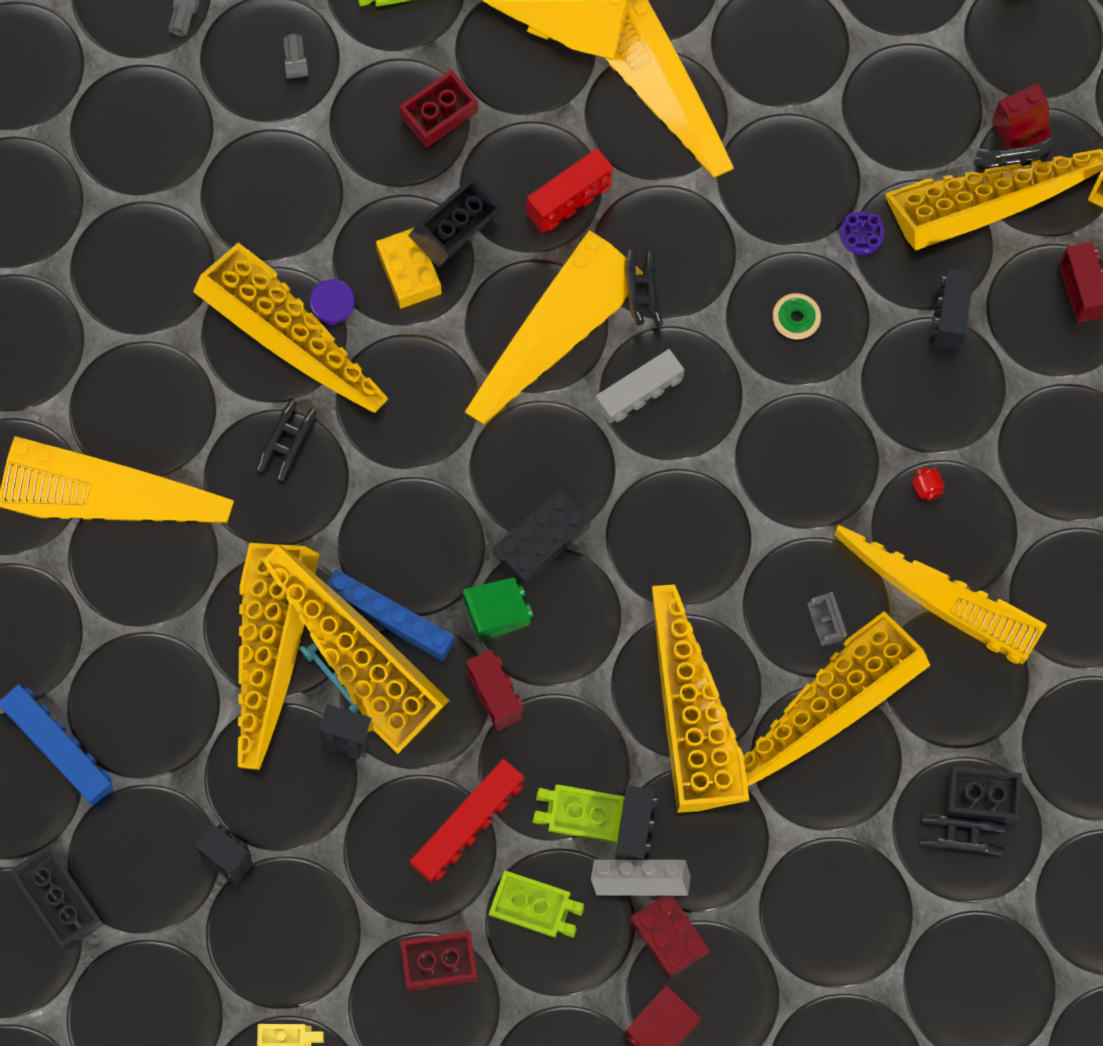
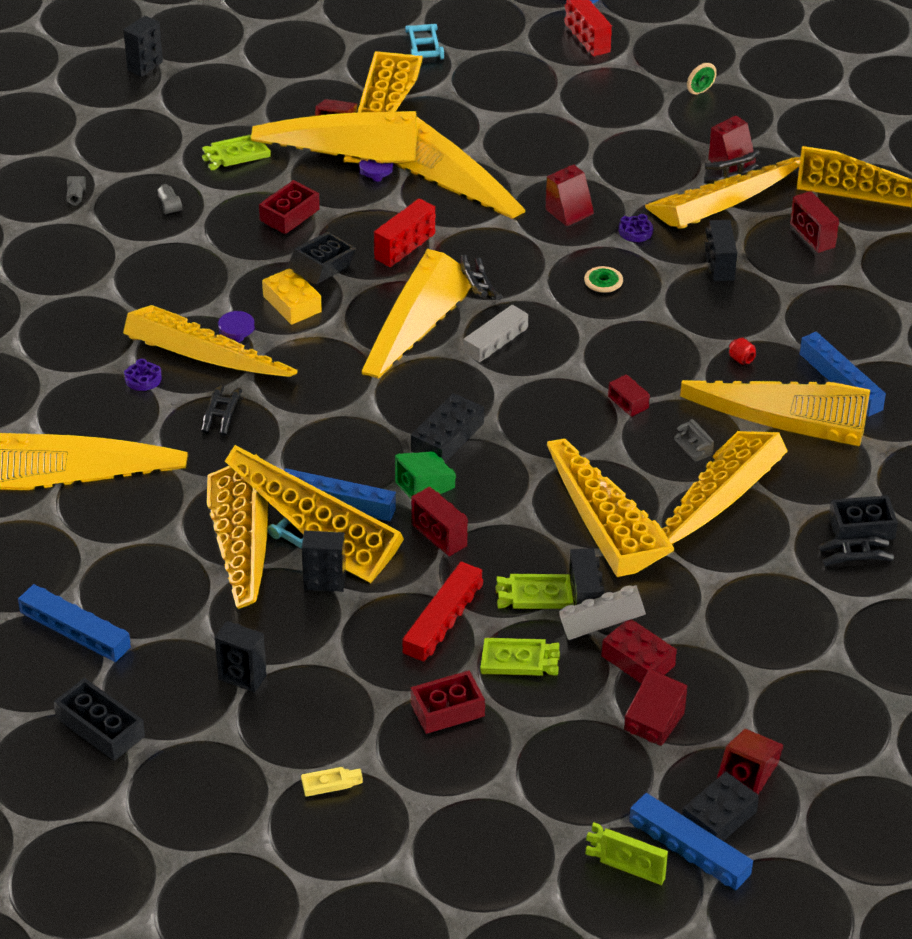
camera: 10 degrees left, 30 degrees down
none -> dark purple tile [124,359,162,391]
none -> dark purple tile [359,159,393,181]
none -> dark red slope [546,164,594,226]
none -> dark red brick [608,374,650,417]
none -> blue brick [800,332,886,417]

